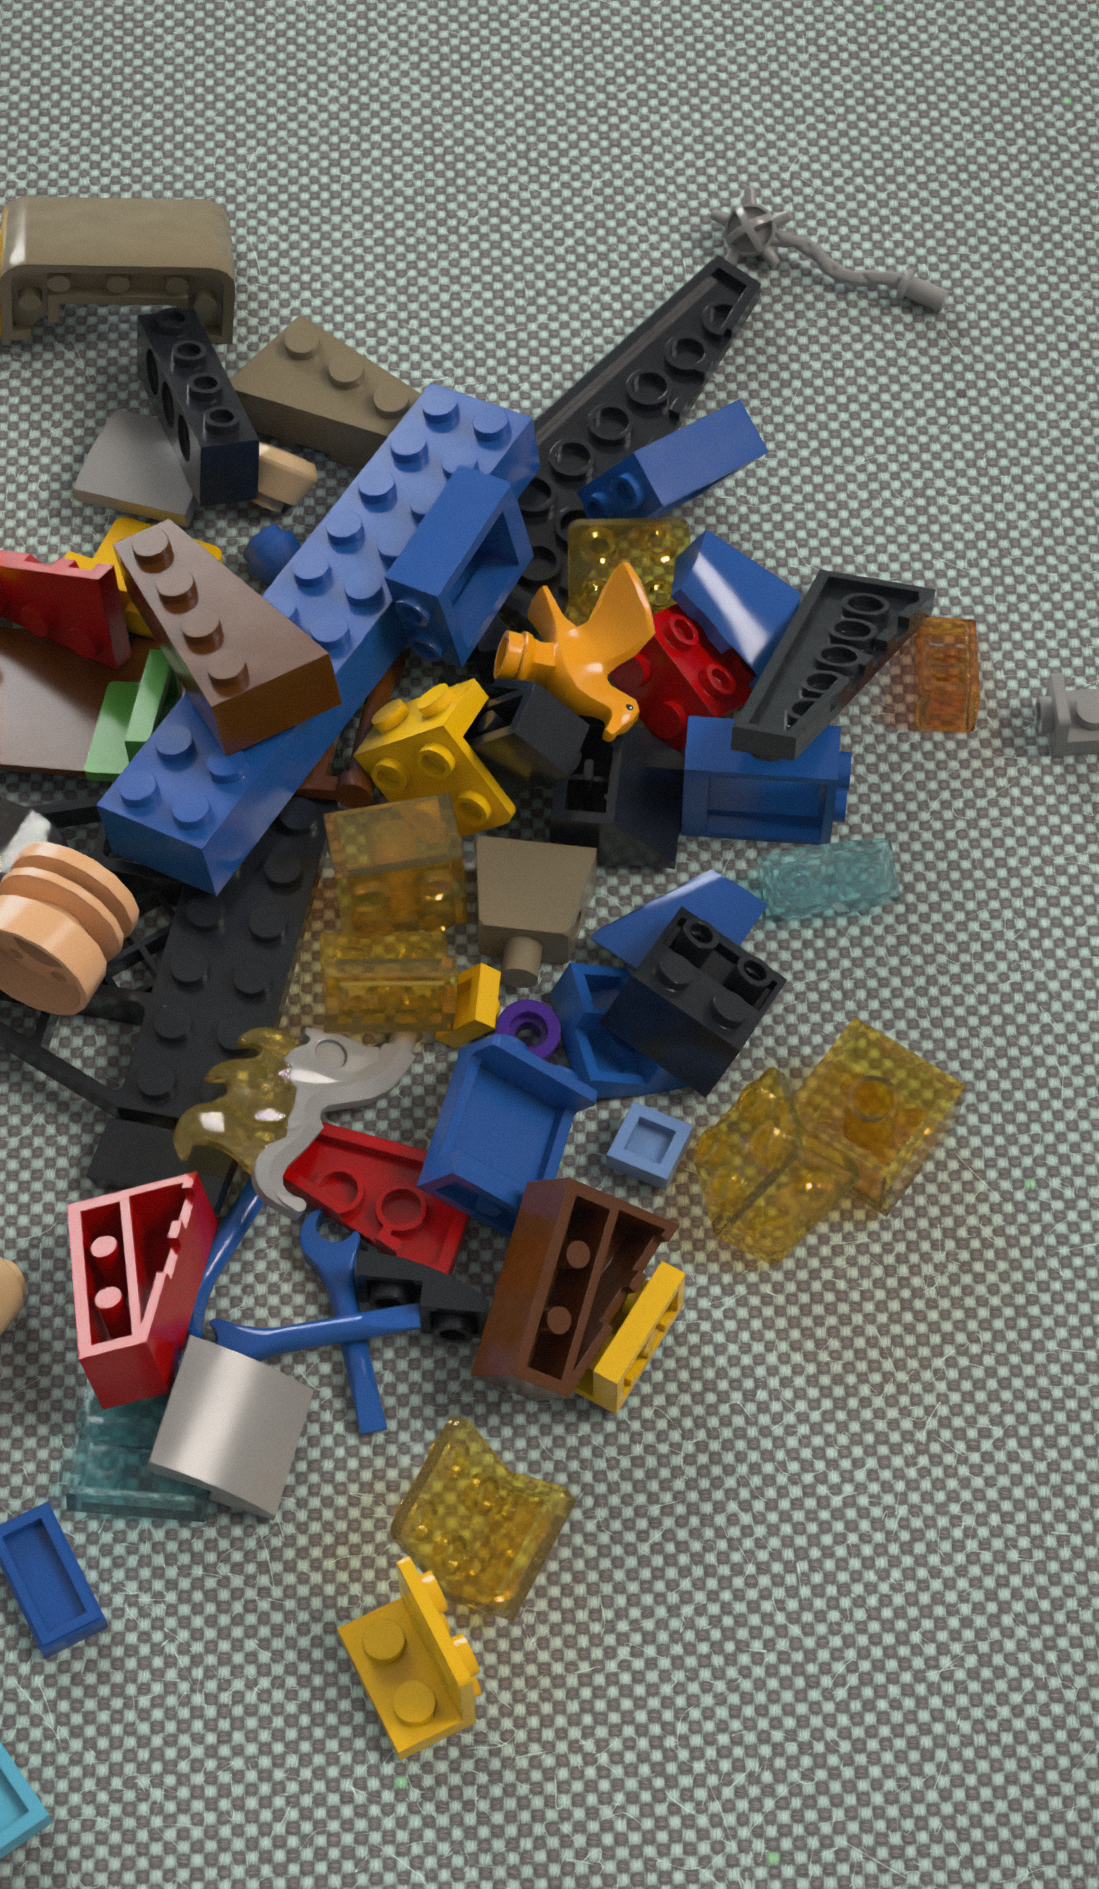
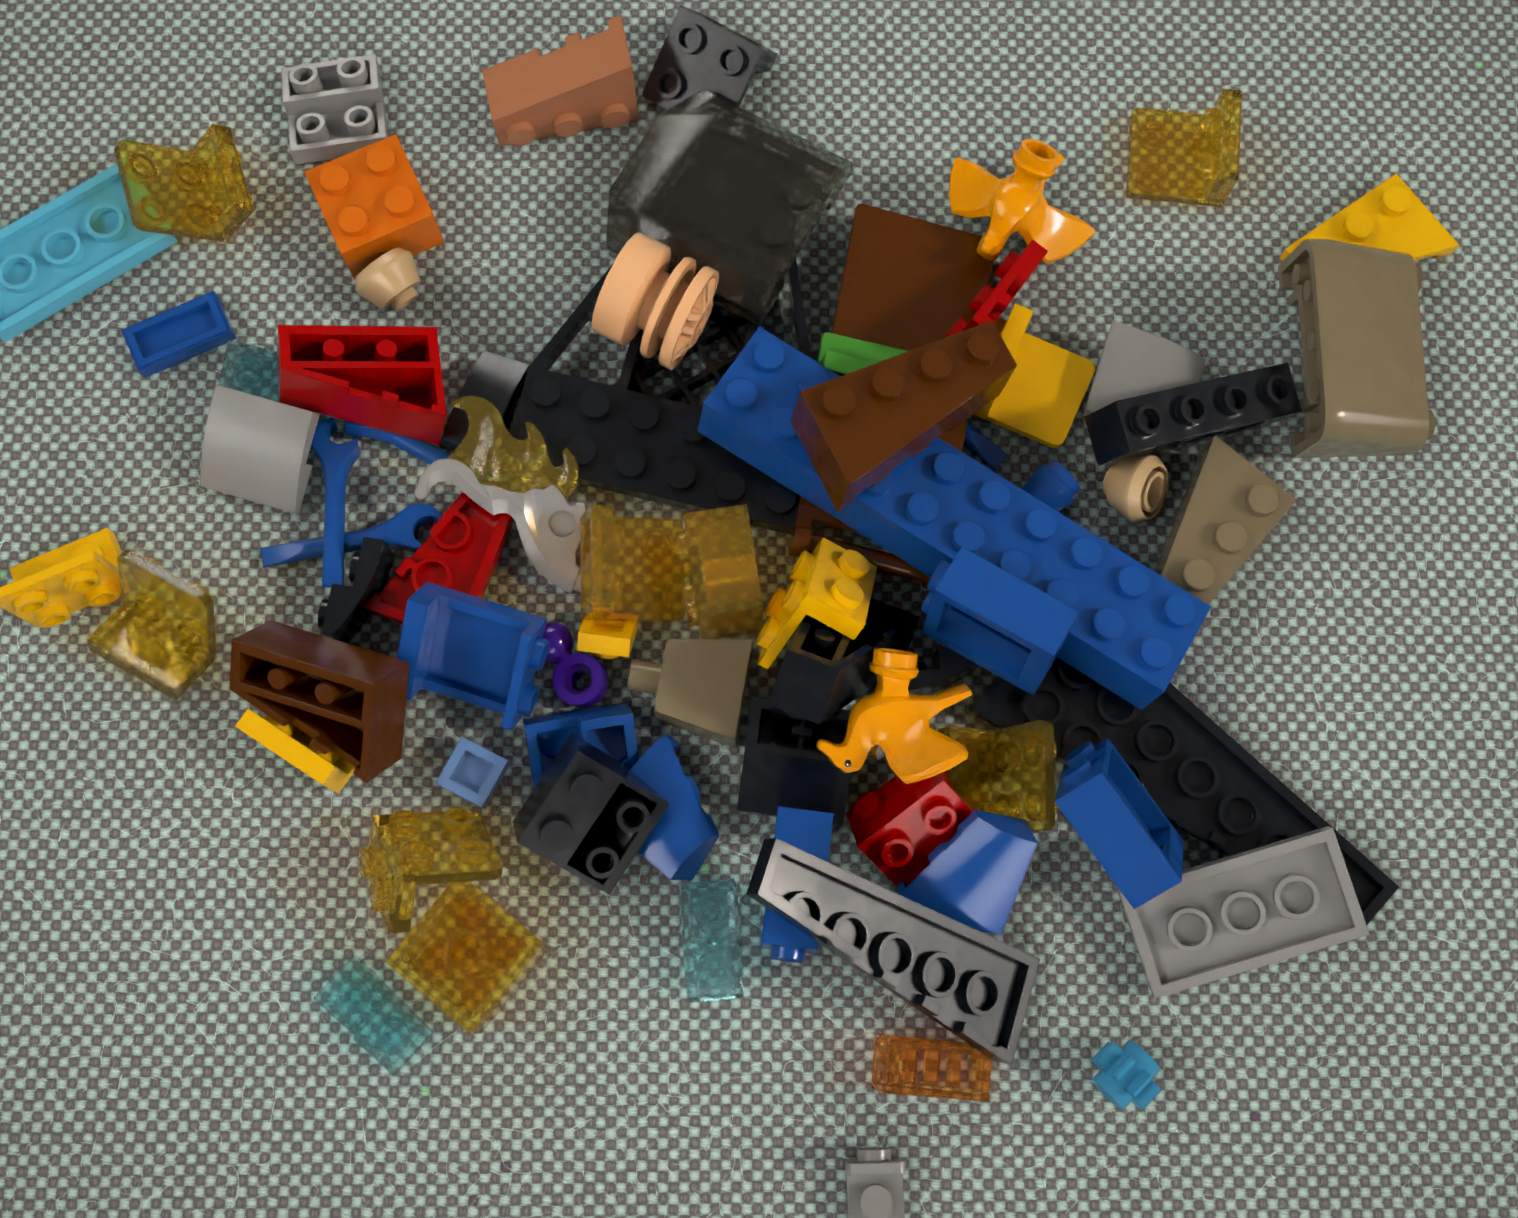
camera: 90 degrees right, 15 degrees up
light grey piece [710,186,950,312] -> none
none -> clear light blue slope [313,954,433,1076]
none -> dark azure gear [1091,1040,1162,1111]
none -> light grey plate [1117,826,1370,998]

